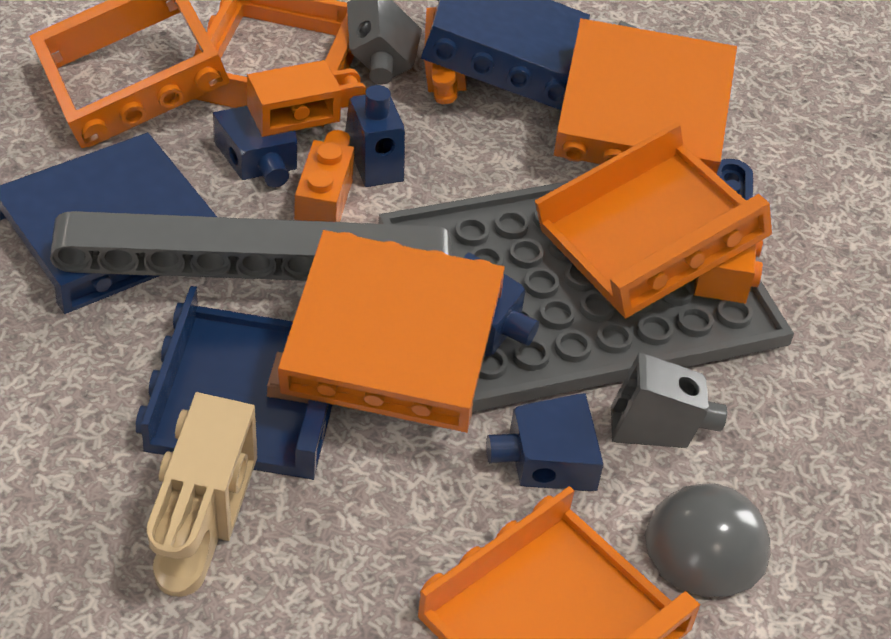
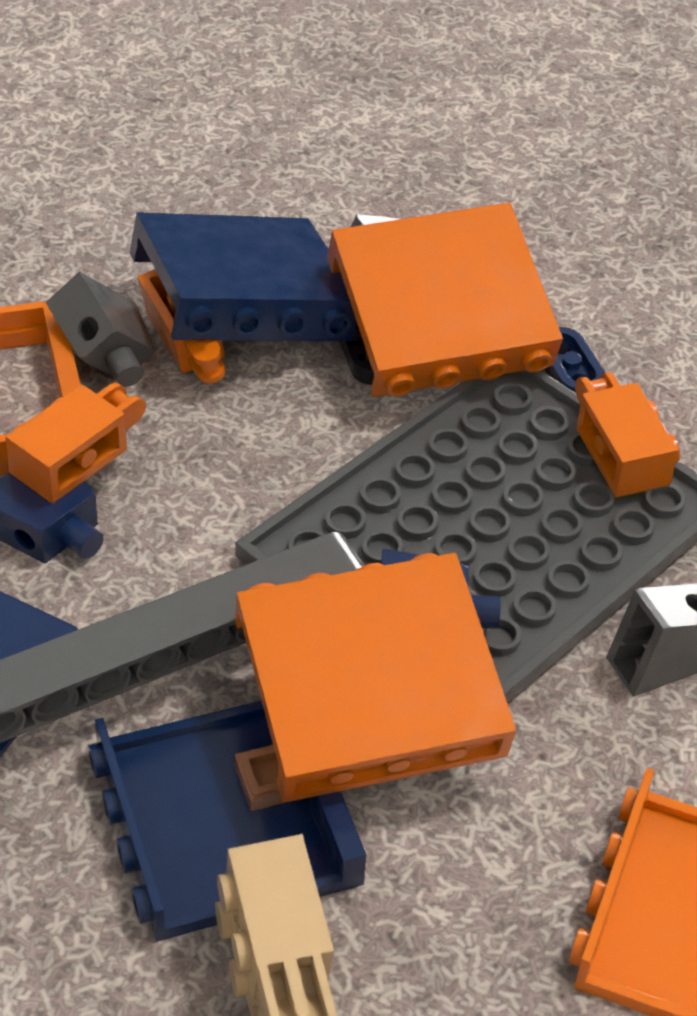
camera: 25 degrees left, 0 degrees up
orange brick [294,130,354,222] -> none
dark blue torso [345,85,405,187] -> none
dark blue torso [486,393,604,491] -> none
orange panel [535,122,772,319] -> none

